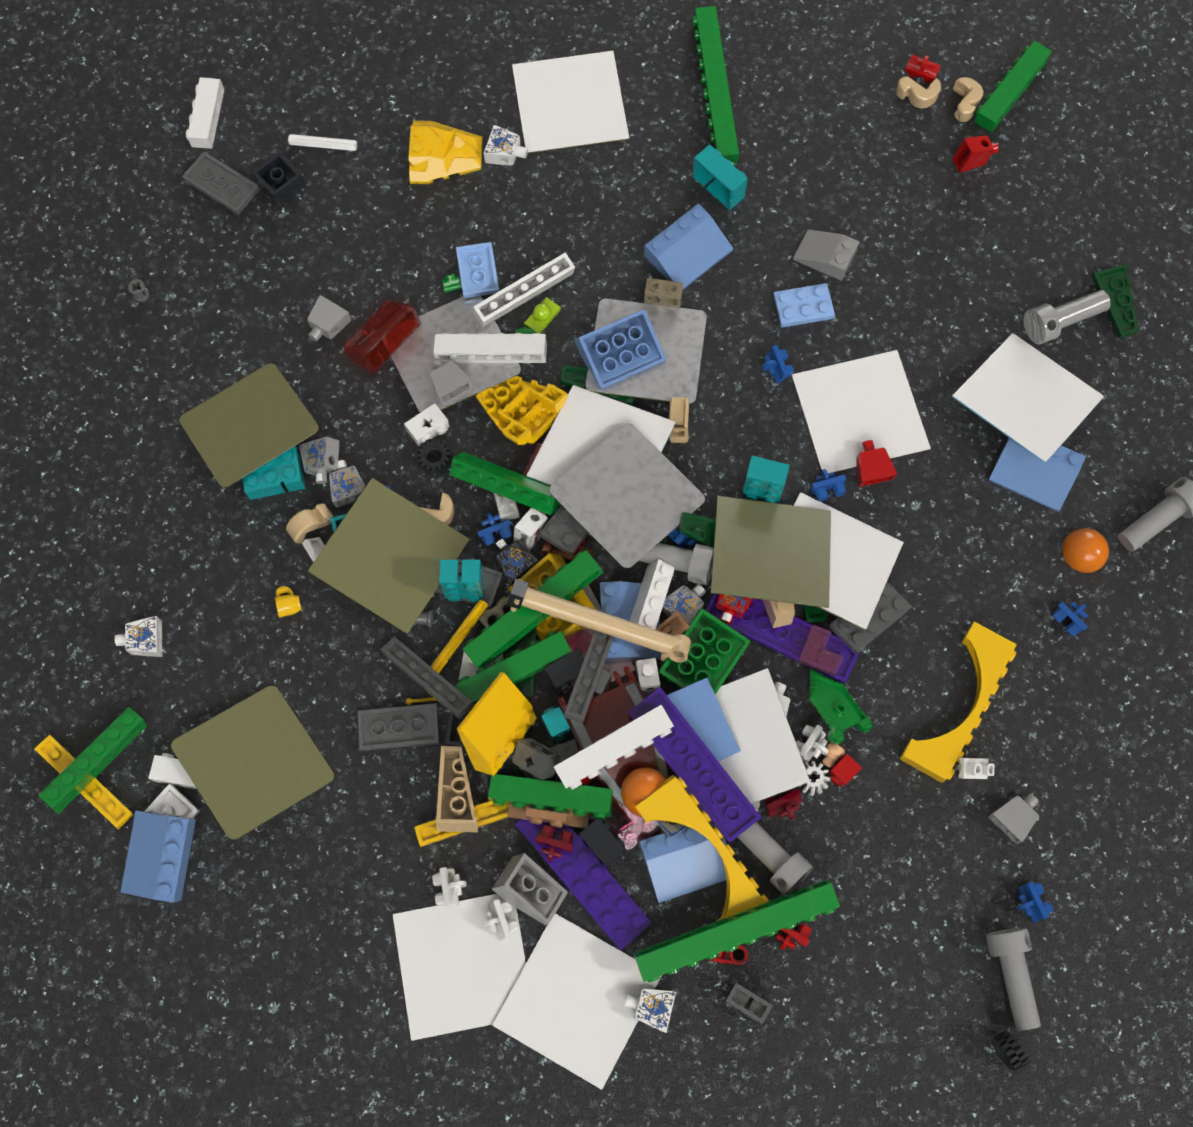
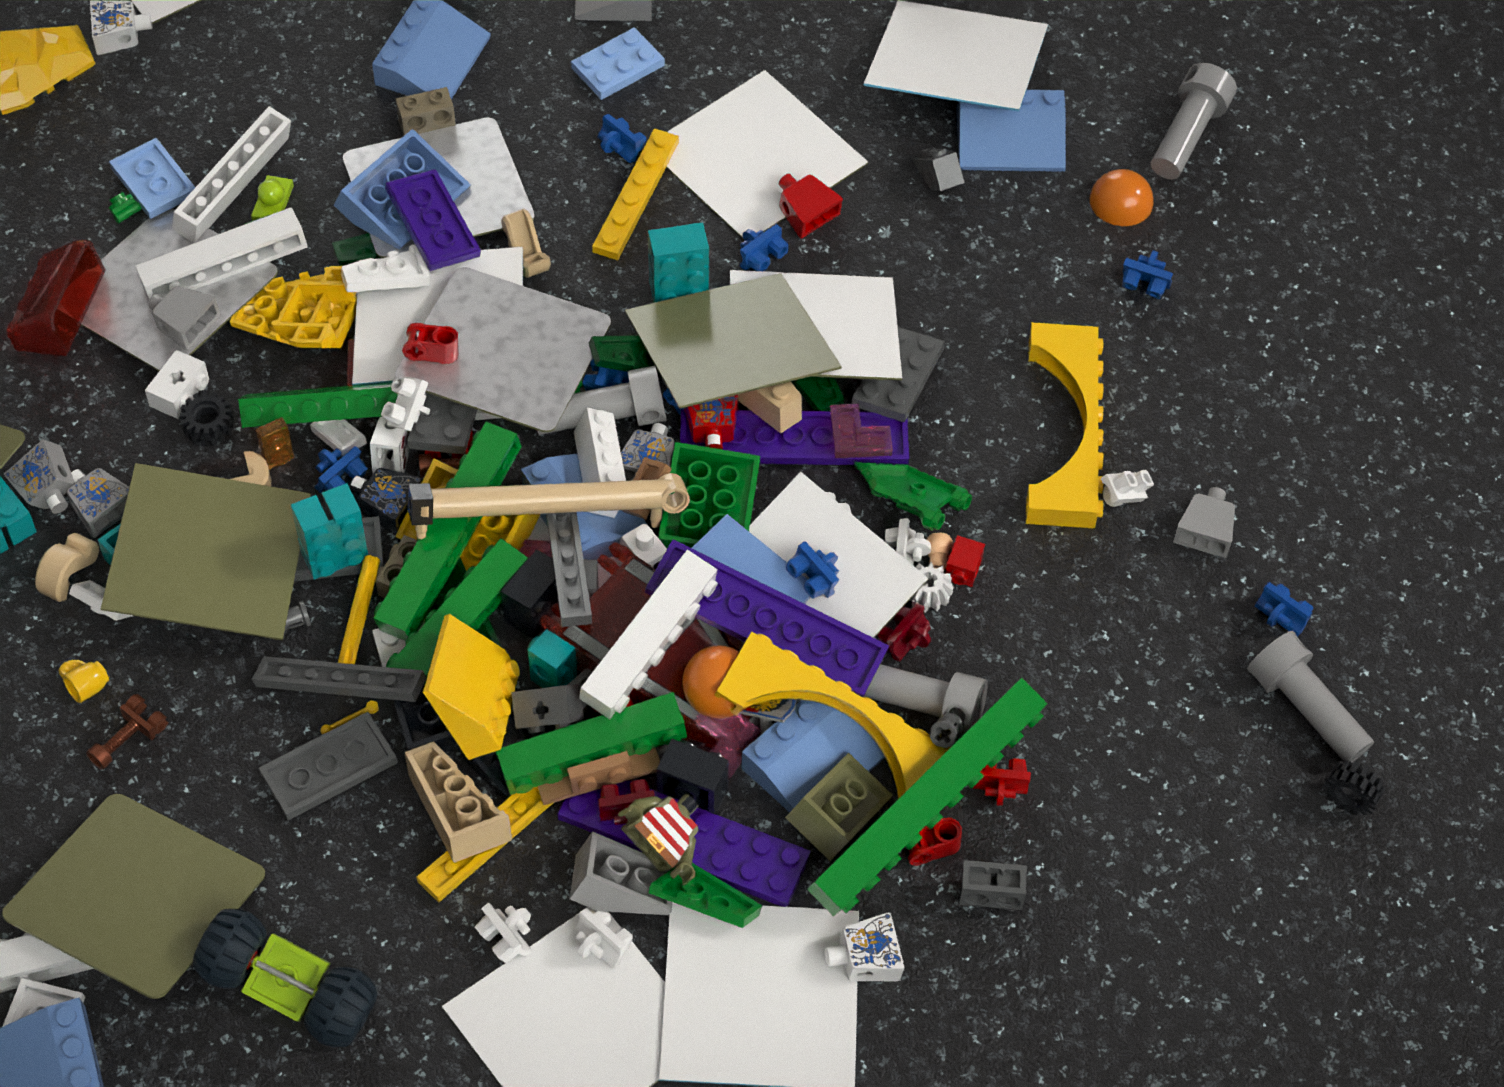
camera: 30 degrees left, 15 degrees down
none -> copper bar [86,694,168,770]
none -> black plate [193,909,377,1047]
none -> clear orange plate [256,417,294,469]
none -> white wing [341,244,430,292]
none -> white hips [381,376,430,432]
none -> dark purple plate [385,169,481,271]
none -> red piece [402,323,459,364]
none -> yellow plate [592,128,679,260]
none -> torso [618,794,698,886]
none -> green wing [648,863,762,928]
none -> olive slope [785,753,893,861]
none -> blue hips [786,541,839,599]
none -> slope [913,147,965,191]
none -> dark grey bush [930,713,964,748]

